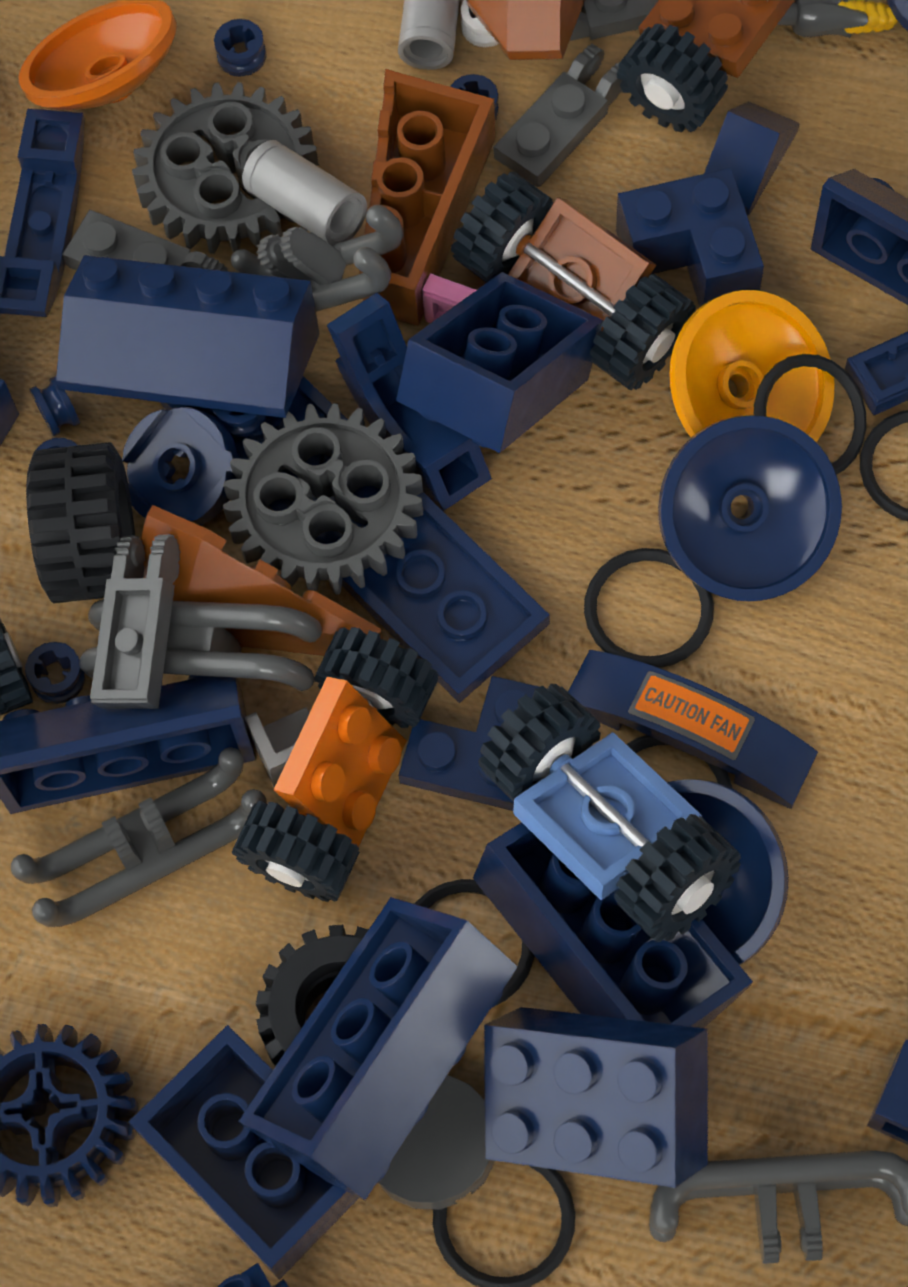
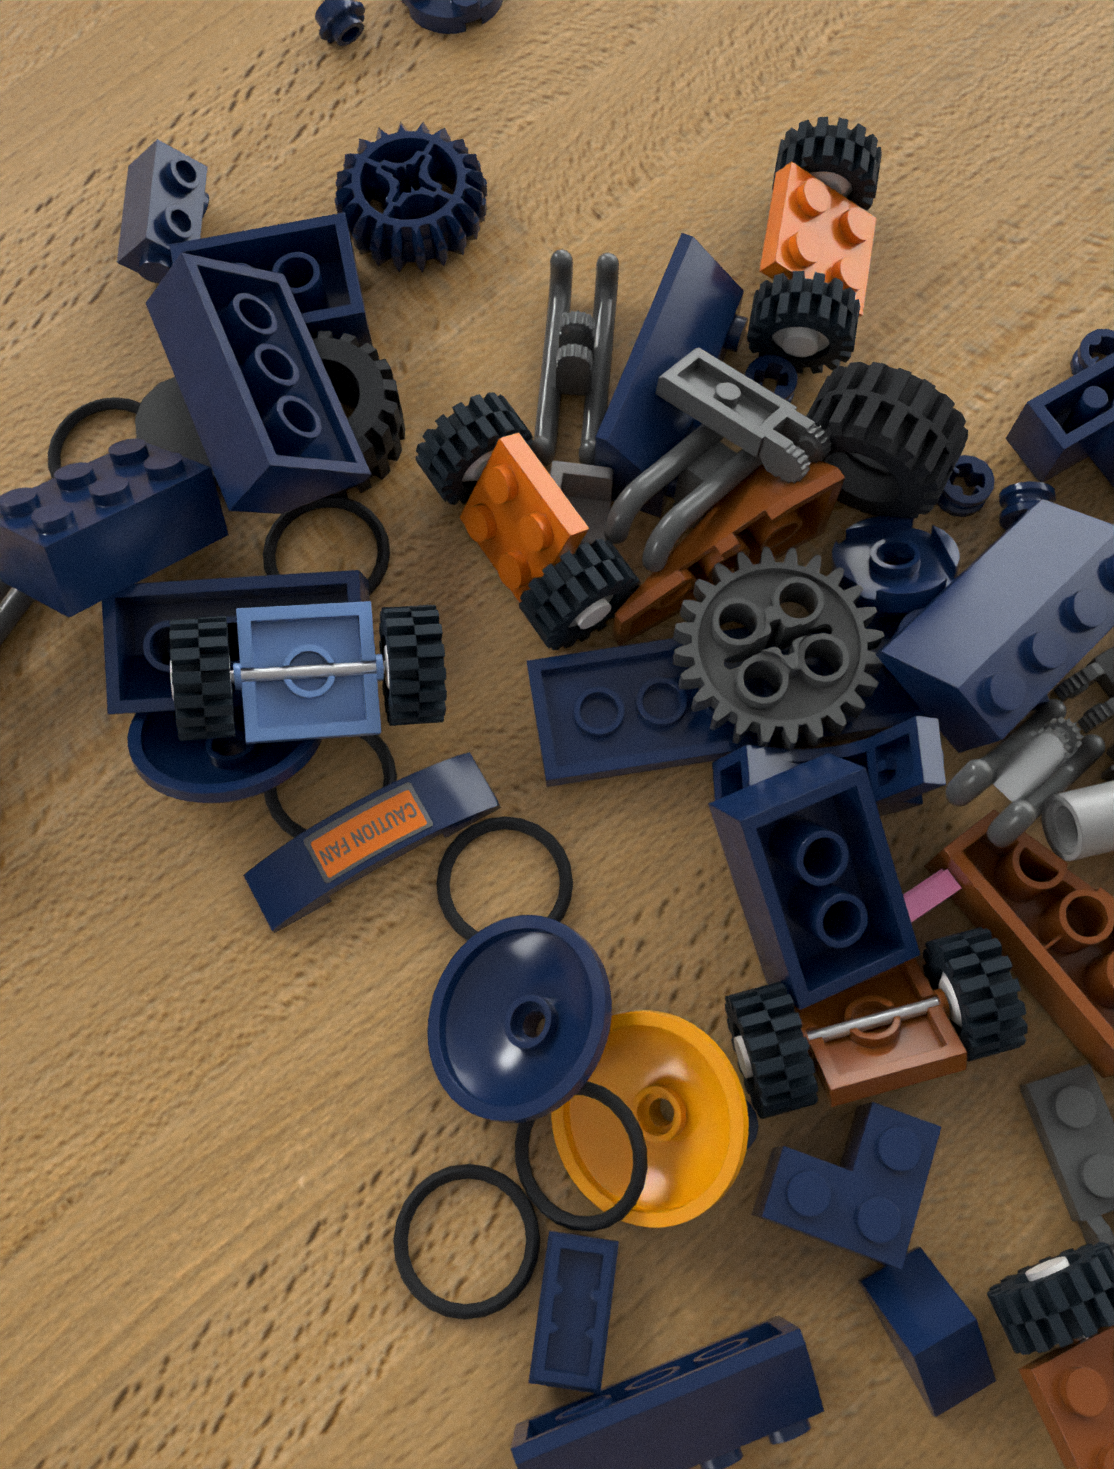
camera: 120 degrees right, 5 degrees up
dark blue plate [398,676,538,811] -> none

